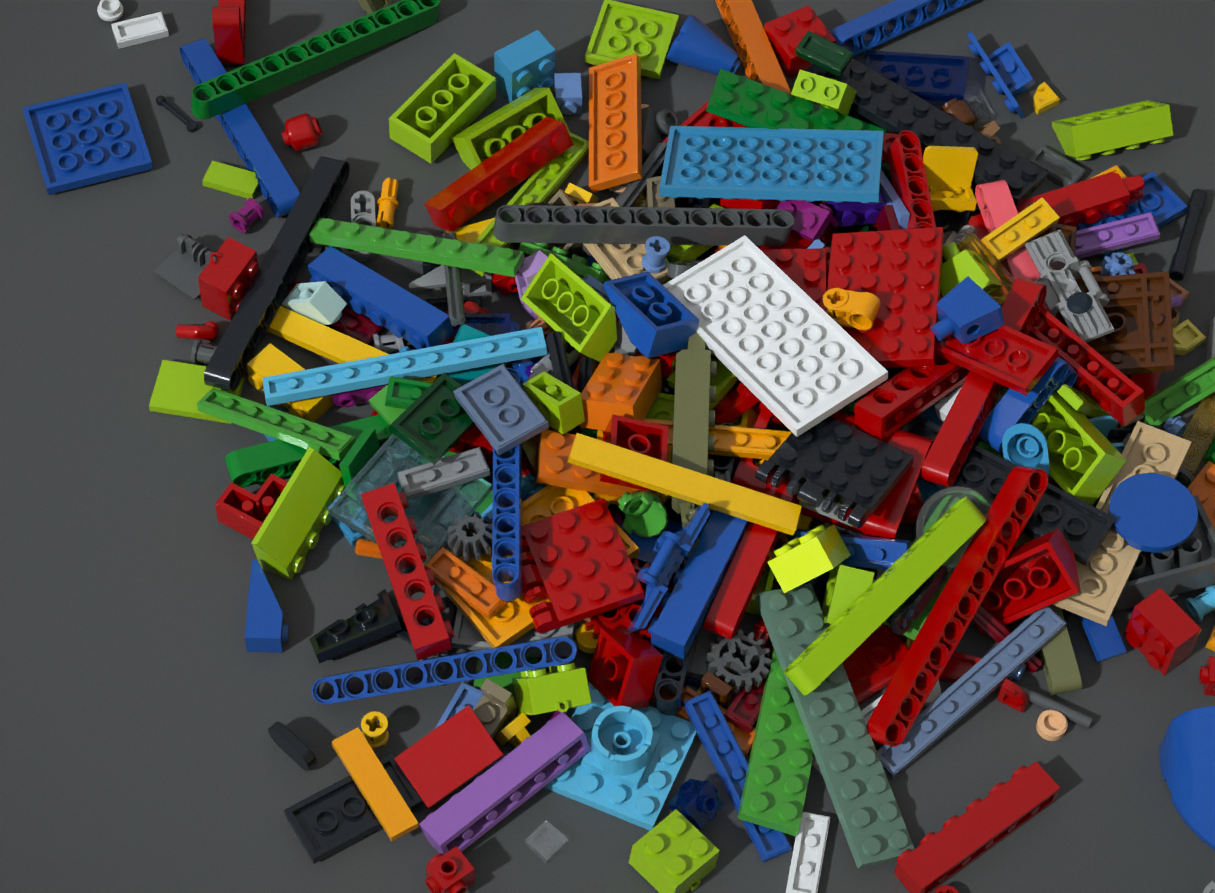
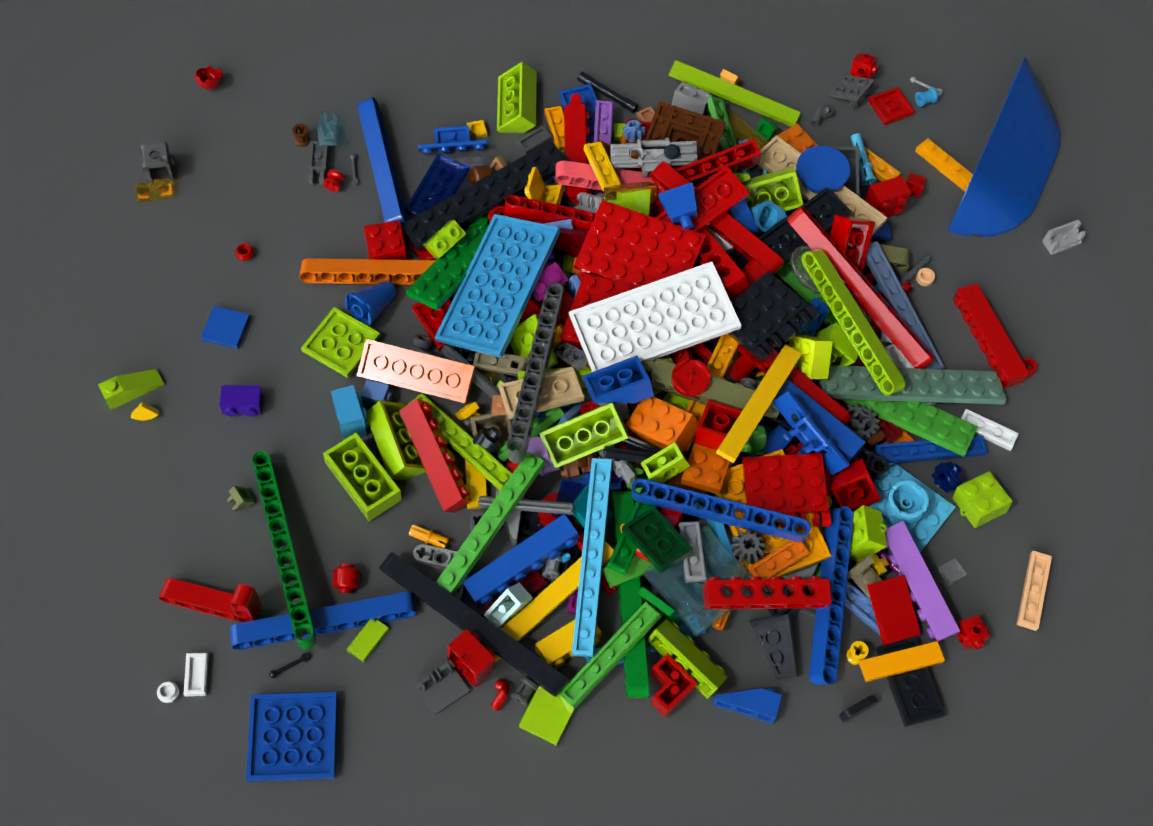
camera: 75 degrees left, 5 degrees up
magenta bush [228,198,265,234] -> none
sand blue tile [453,364,549,455] -> none
medium blue bush [641,236,670,273] -> none
dark green tile [795,31,853,77] -> none
light orange piece [823,288,881,330] -> none
none -> red tile [671,359,711,397]

